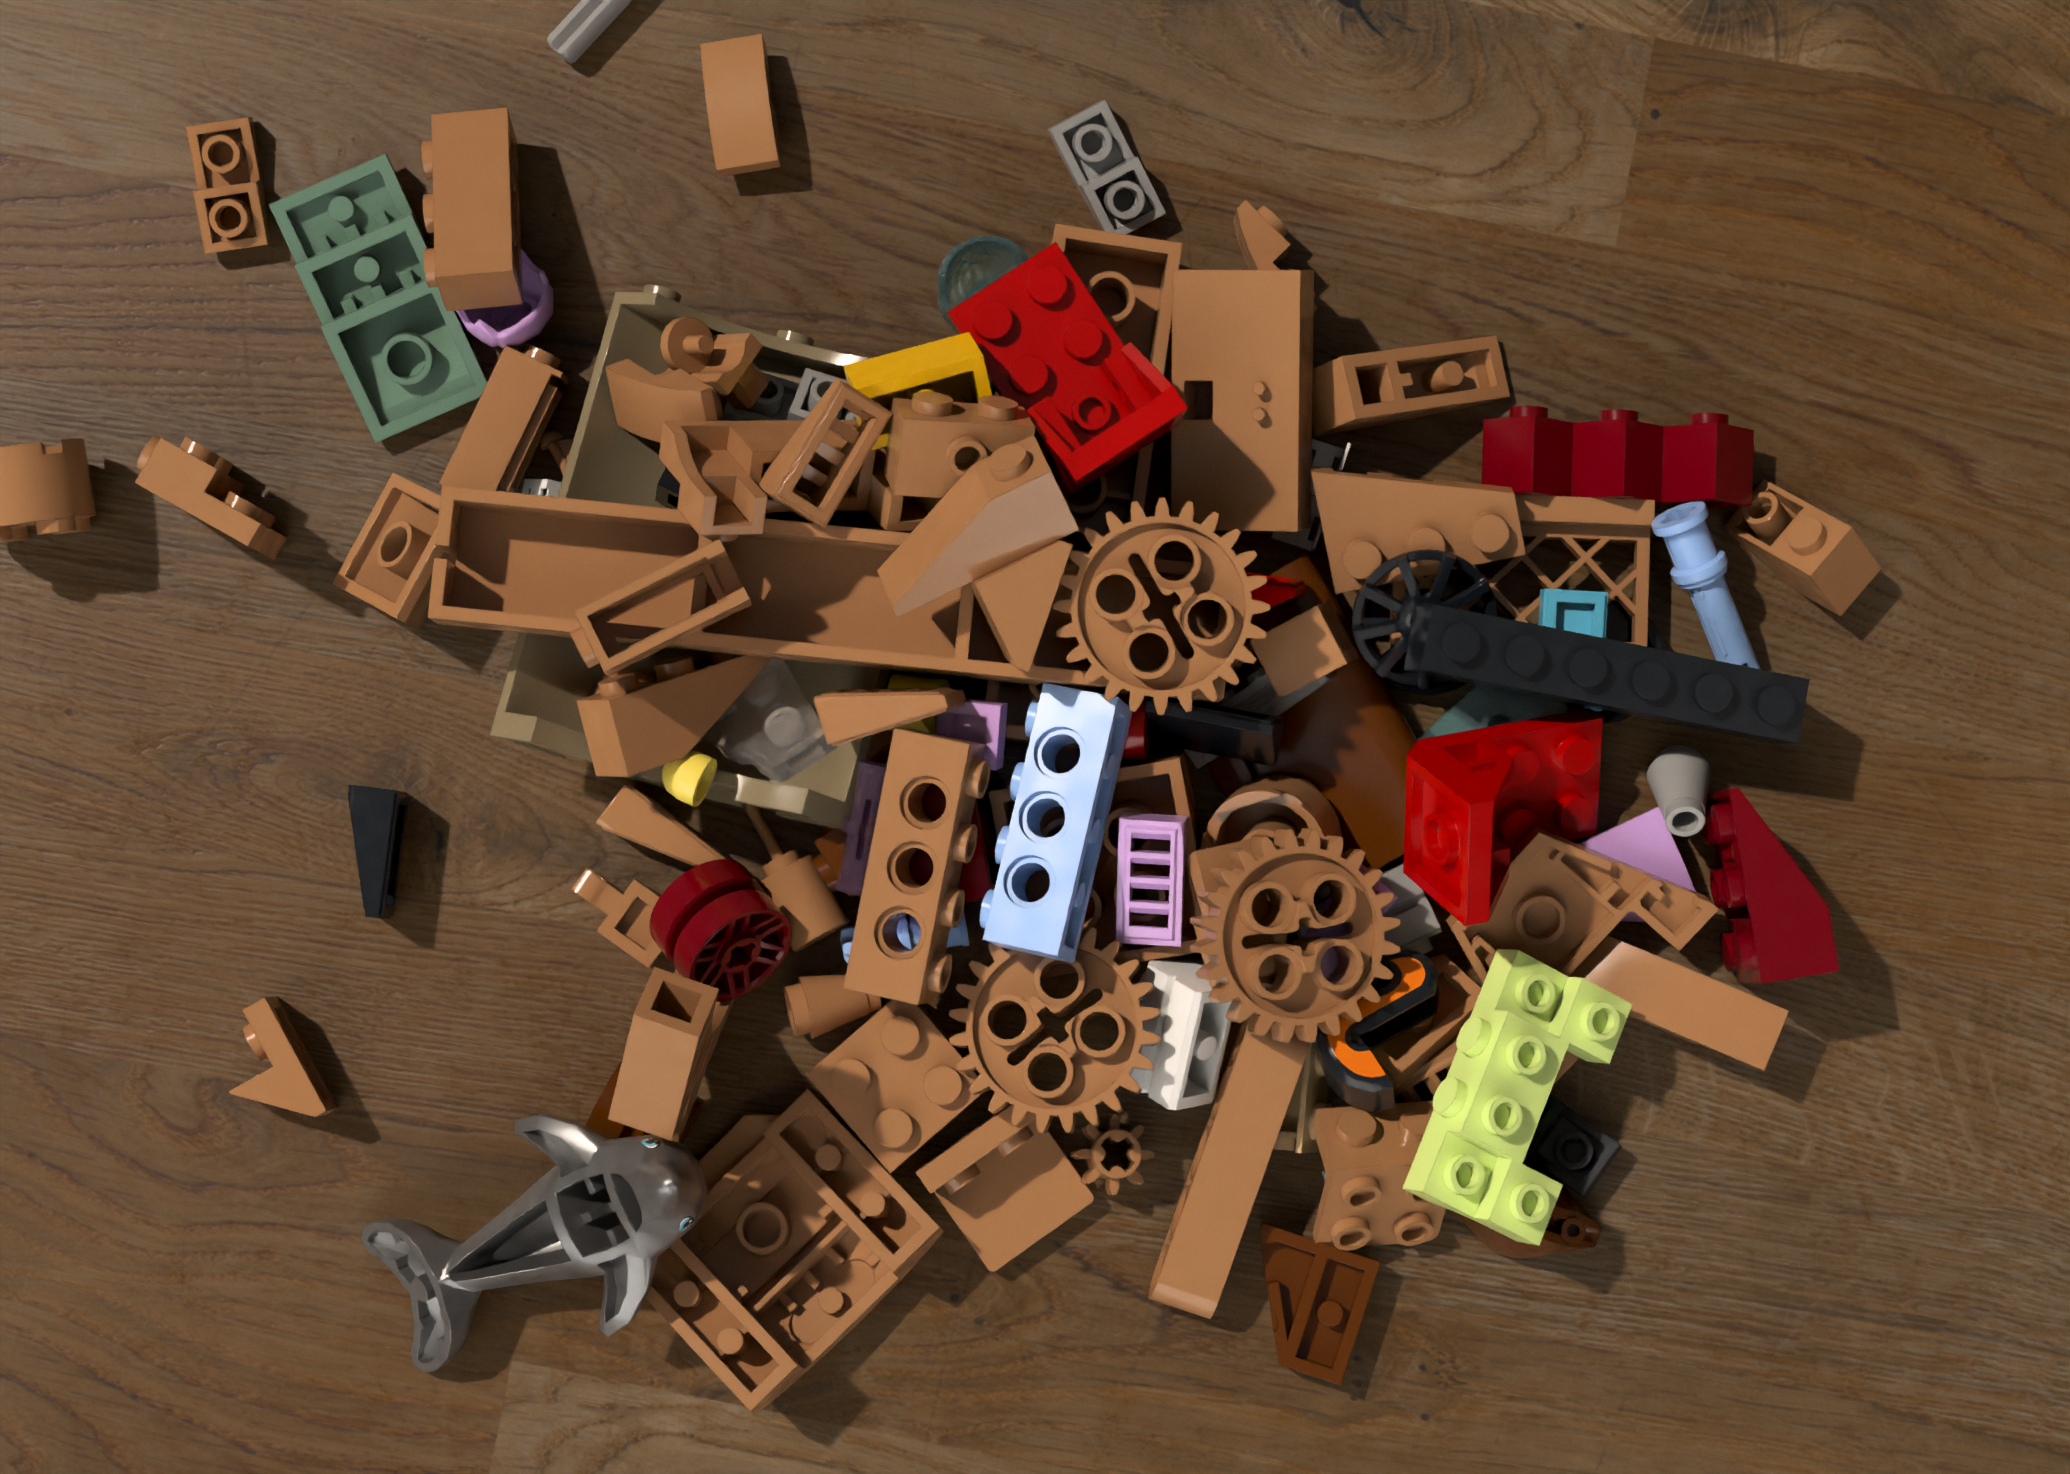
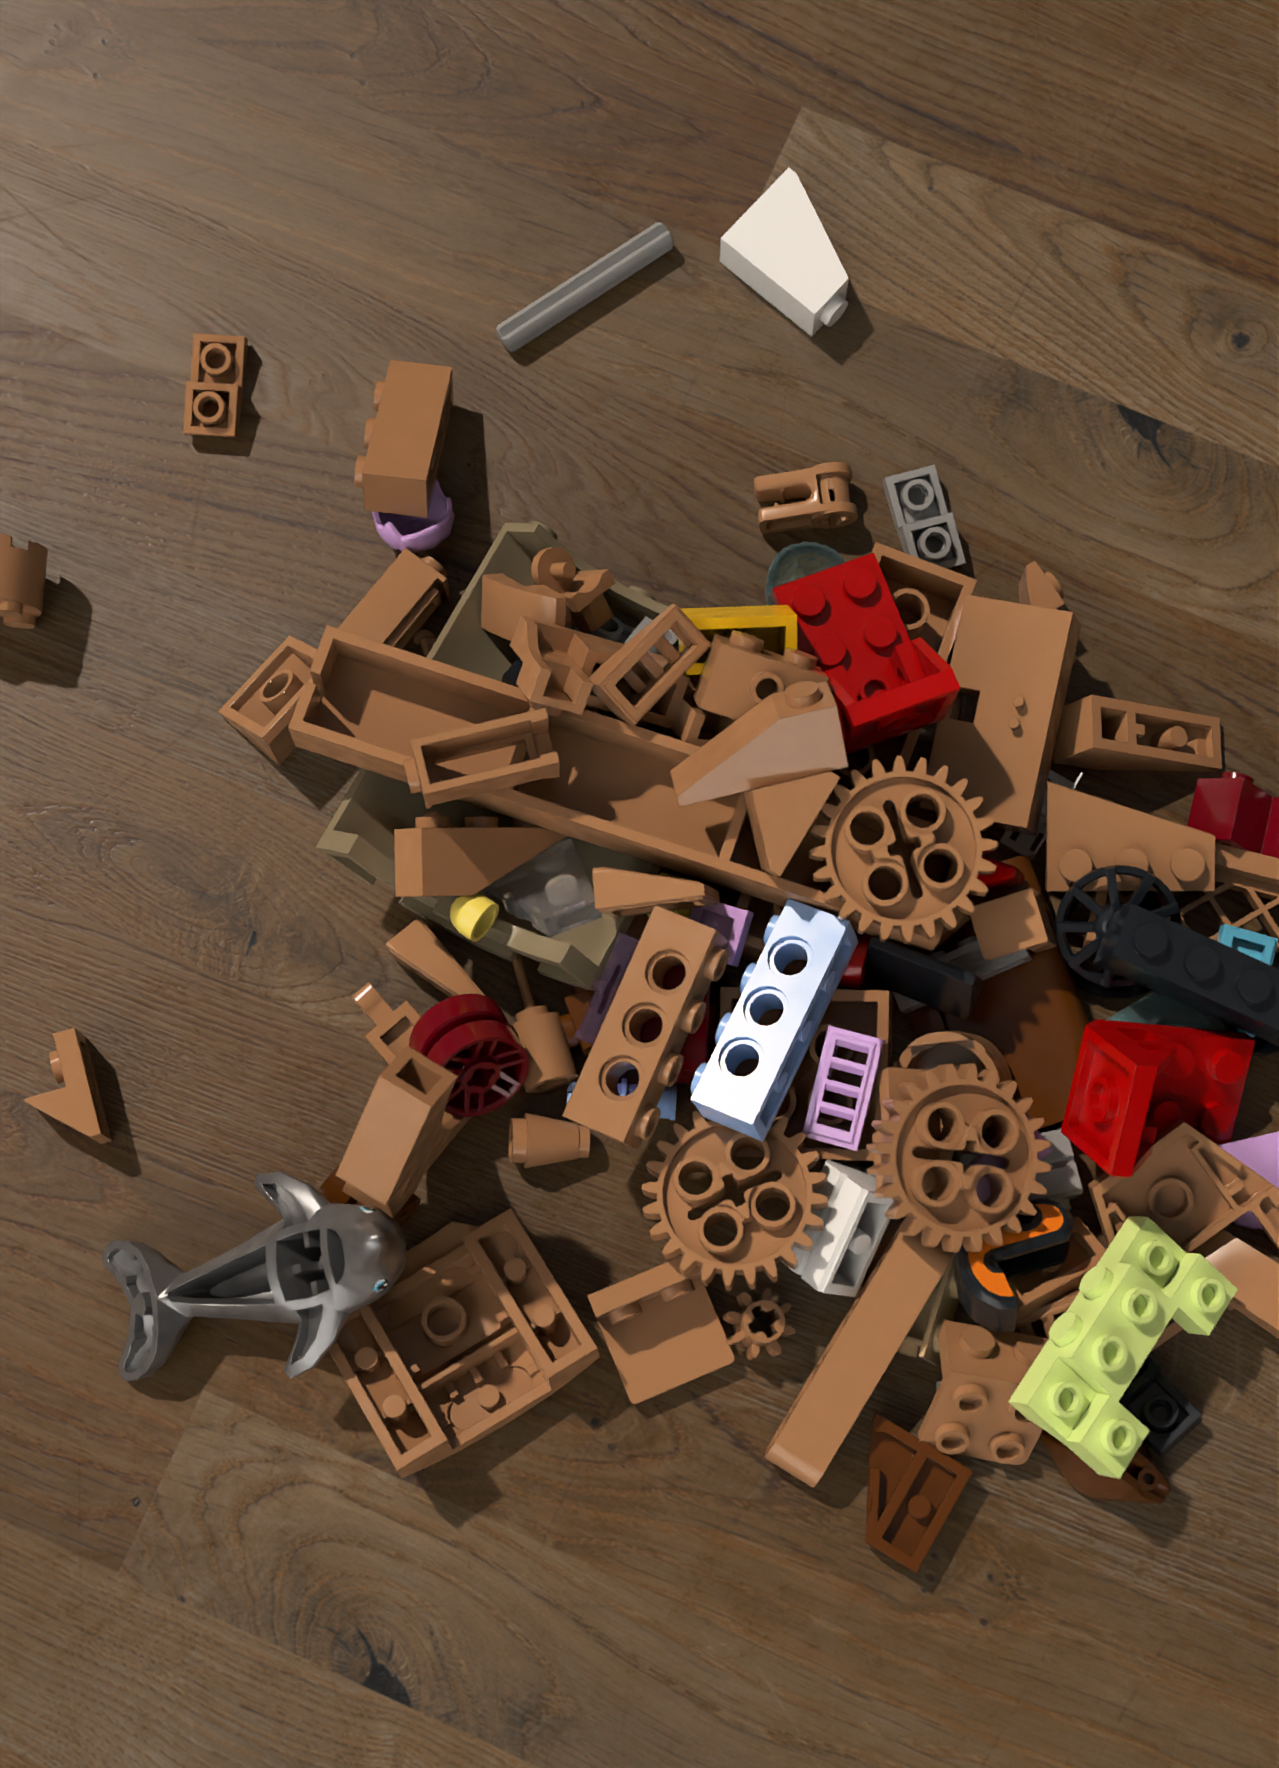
camera: 15 degrees right, 10 degrees down
medium nougat plate [135,435,287,559] -> none
sand green slope [269,153,488,443] -> none
black slope [348,785,409,919] -> none
medium nougat slope [700,34,781,177] -> none
medium nougat brick [806,999,982,1173] -> none
none -> medium nougat piece [753,462,858,534]

